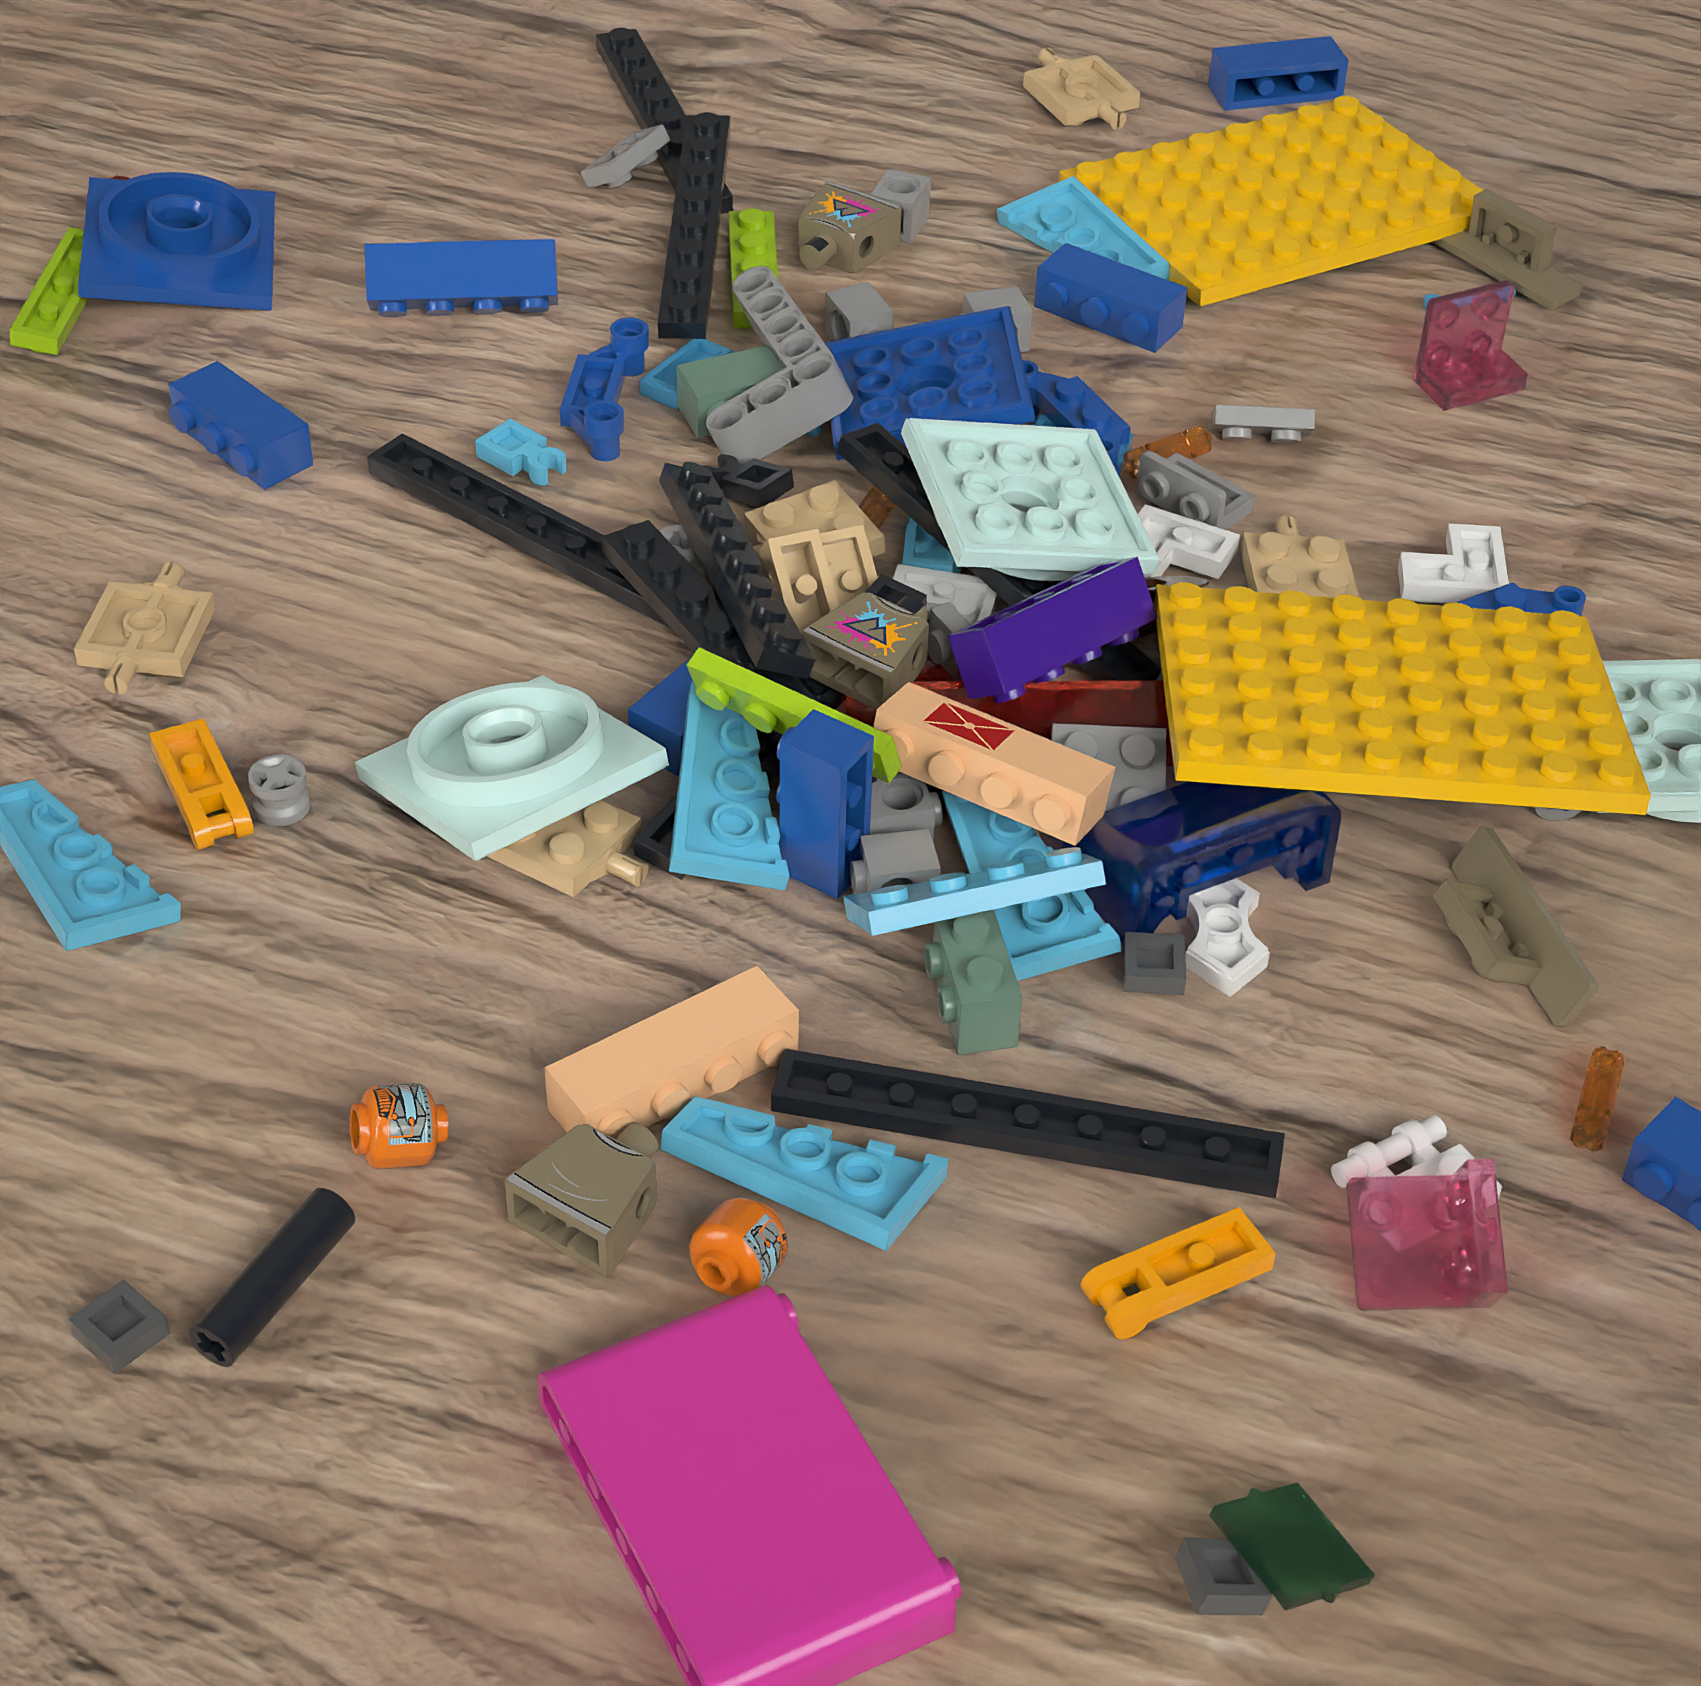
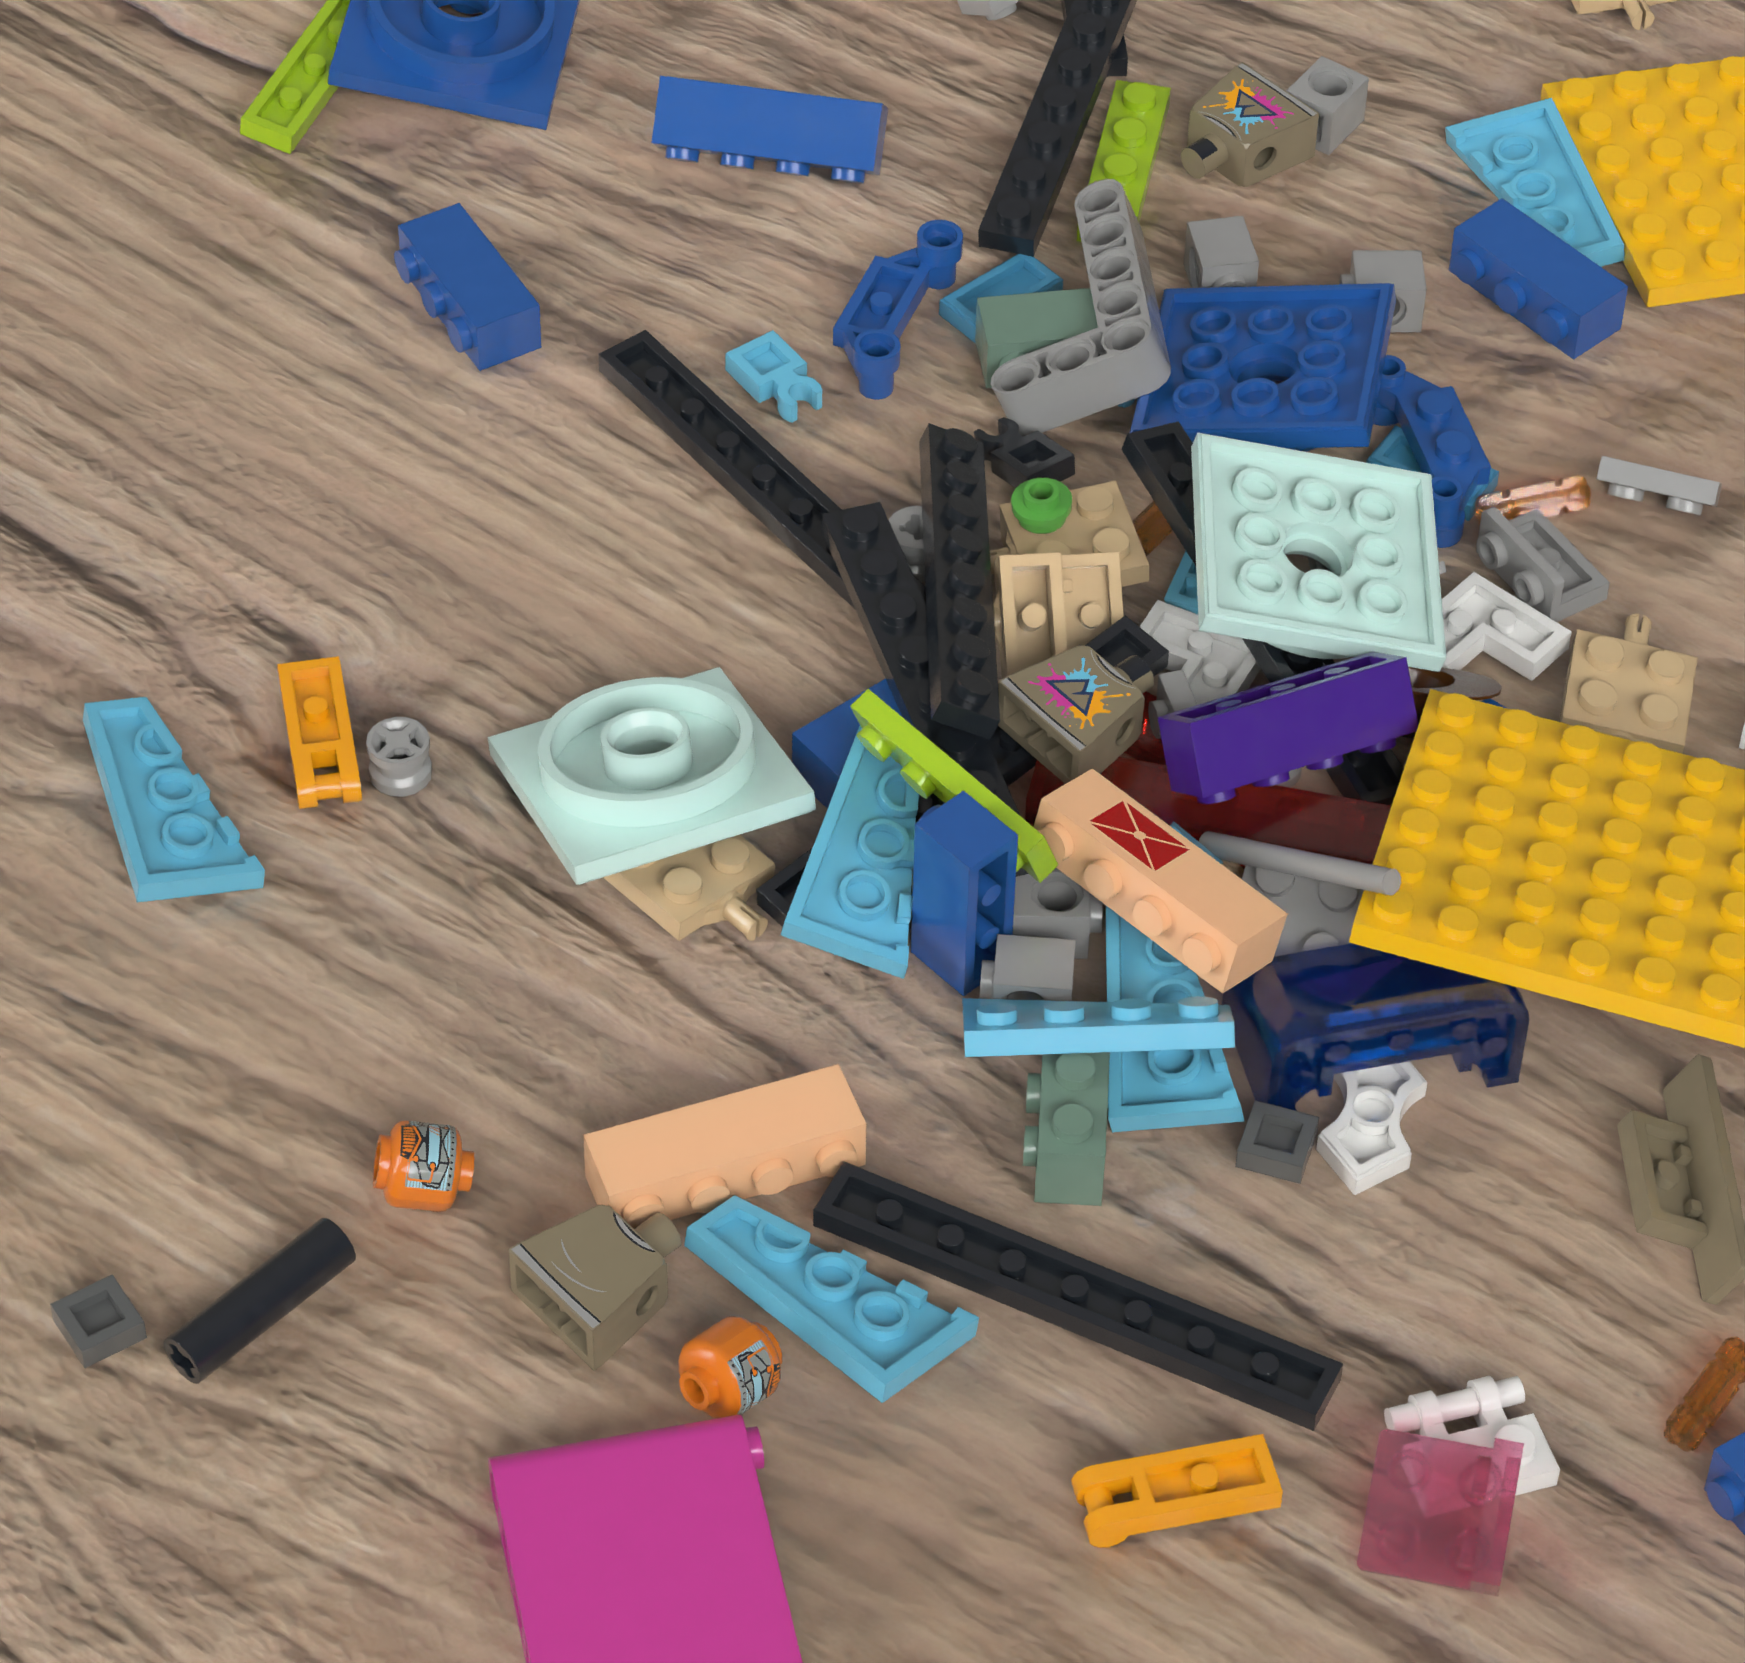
camera: 15 degrees right, 5 degrees up
tan plate [74,561,215,695] -> none
none -> bright green plate [1011,478,1072,534]
none -> light grey bar [1199,831,1401,895]

